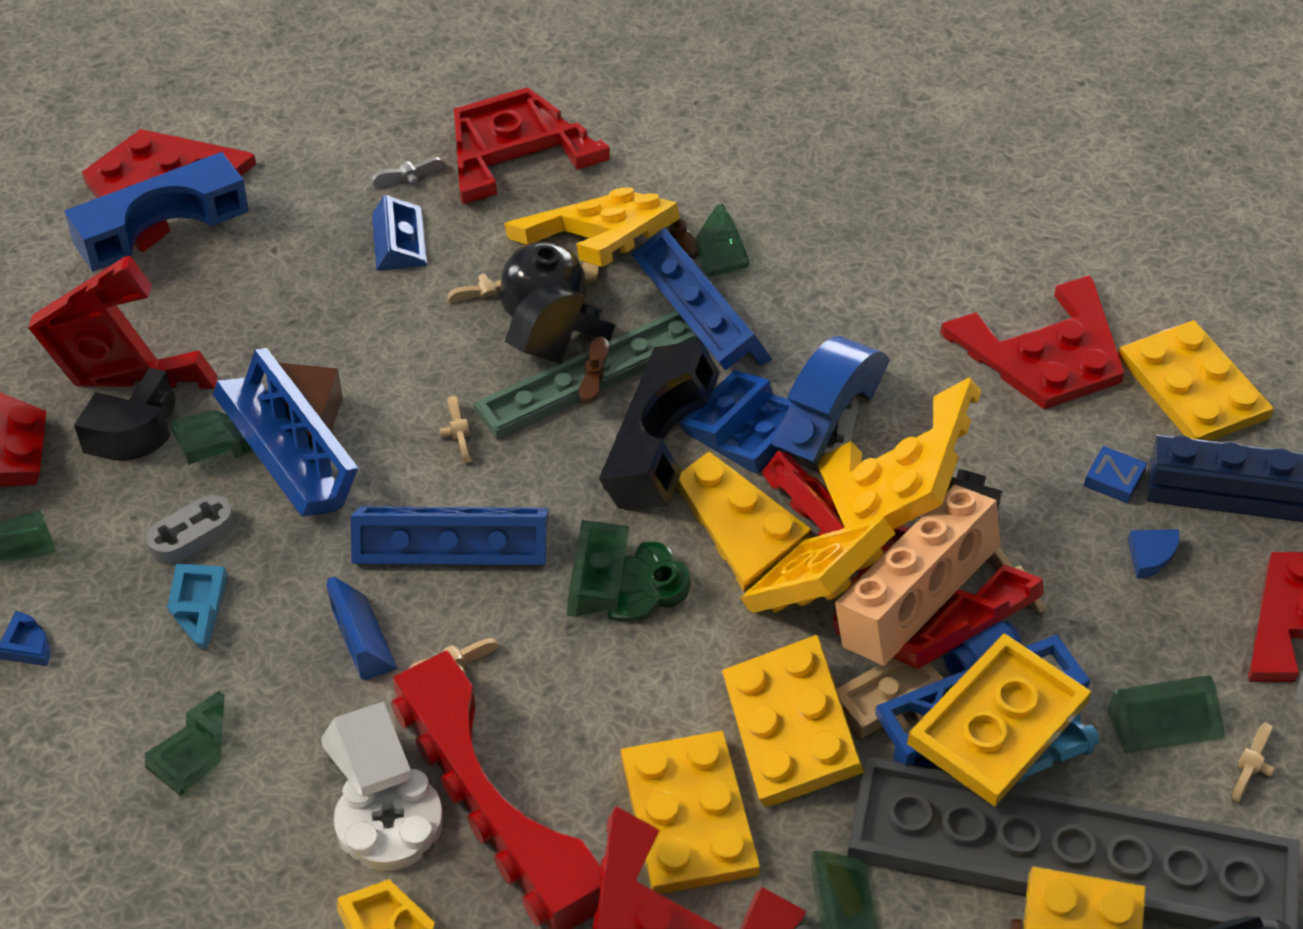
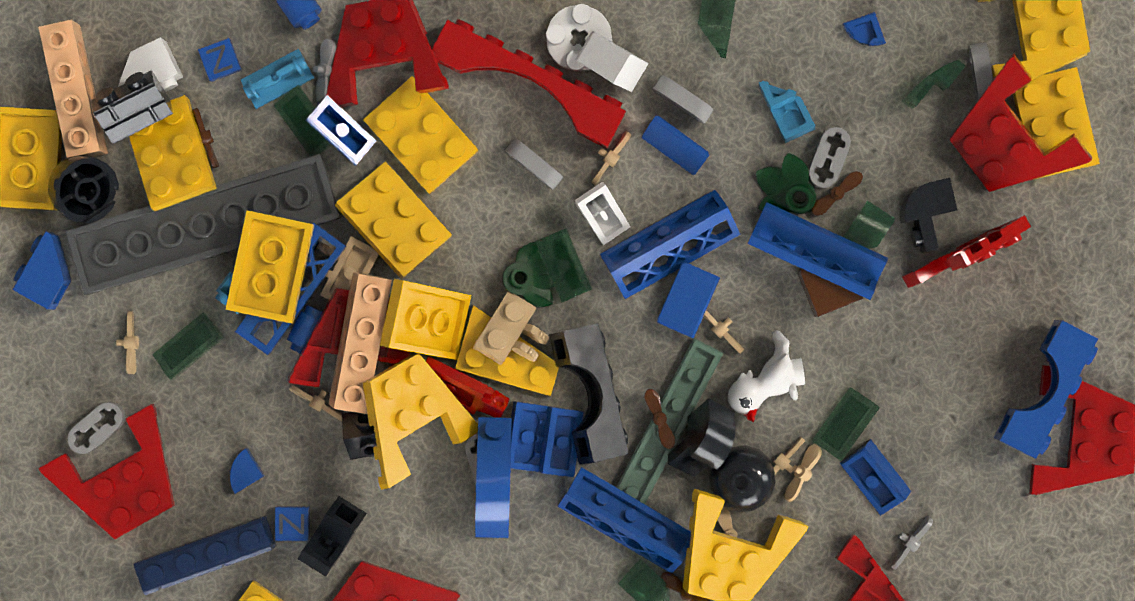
camera: 150 degrees right, 40 degrees up
none -> black brick [297,496,367,577]
none -> slope [306,95,376,166]
none -> tan hinge [473,290,549,365]
none -> light grey beam [504,138,564,190]
none -> white slope [575,182,630,245]
none -> light grey beam [652,75,714,124]
none -> blue slope [657,262,720,339]
none -> white animal [728,330,805,423]
none -> dark green plate [756,153,817,214]
none -> tan piece [784,444,822,502]
none -> reddish brown piece [811,171,863,216]
none -> clear green slope [812,387,880,461]

